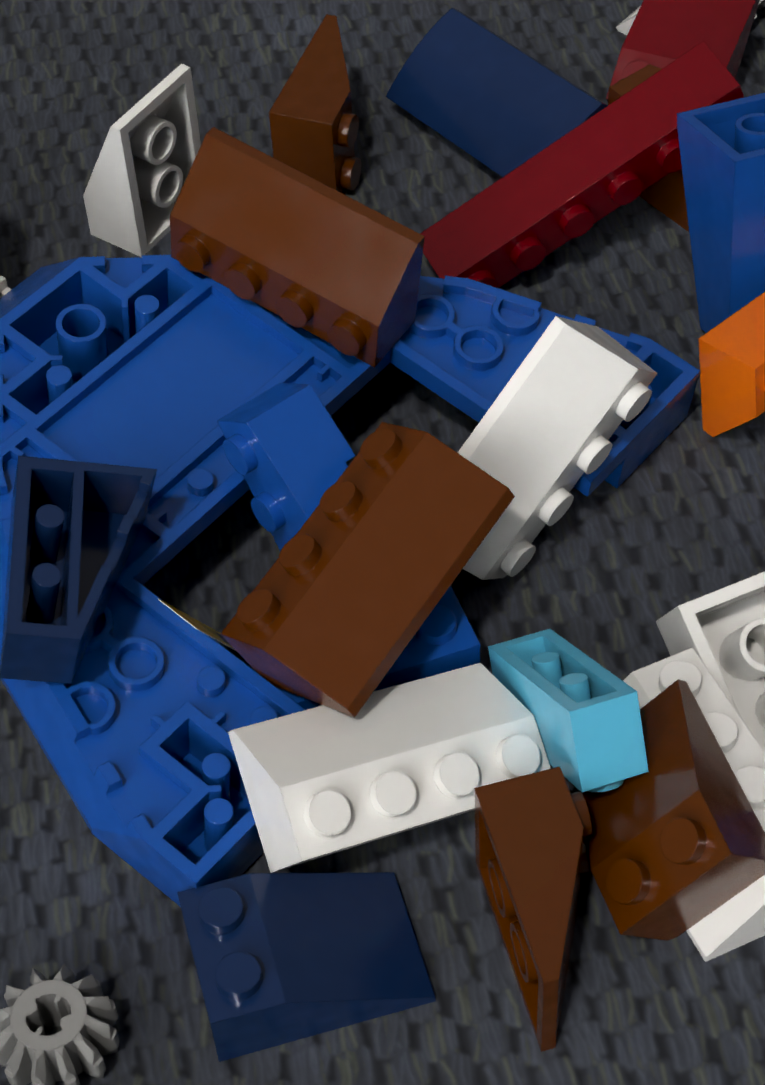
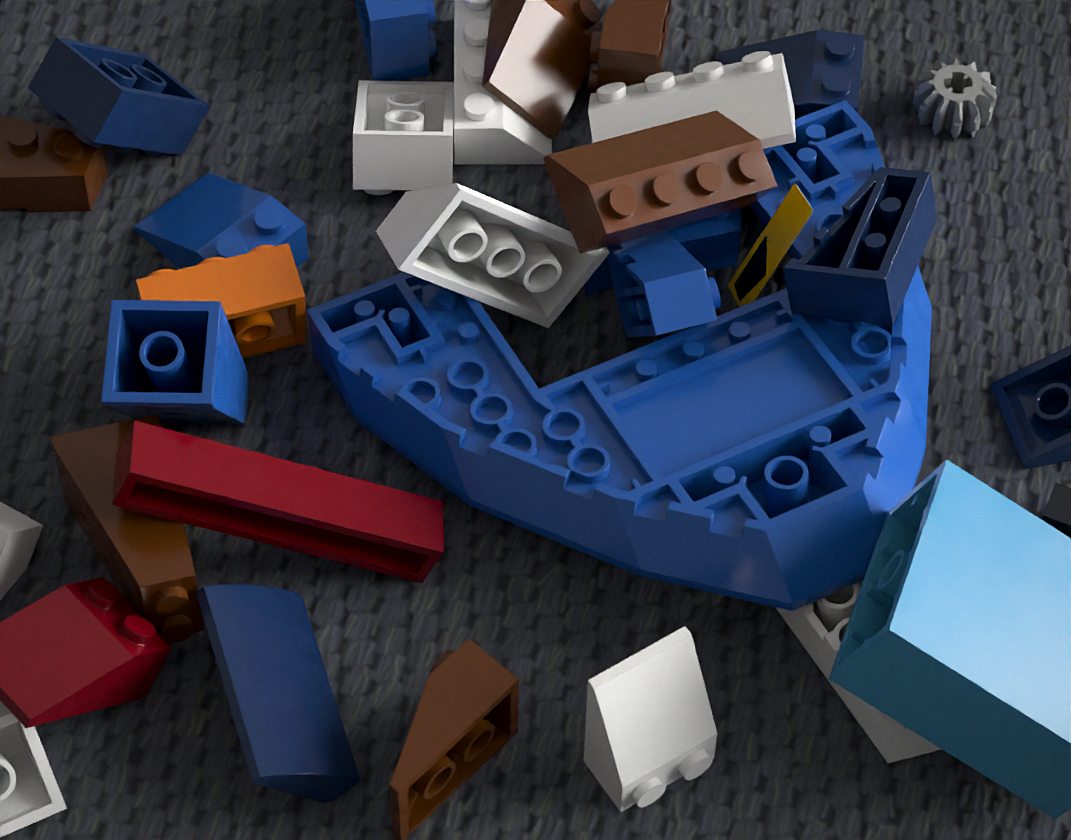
camera: 160 degrees left, 5 degrees up
reddish brown slope [170,127,425,367] -> none
medium azure brick [488,629,649,793] -> none

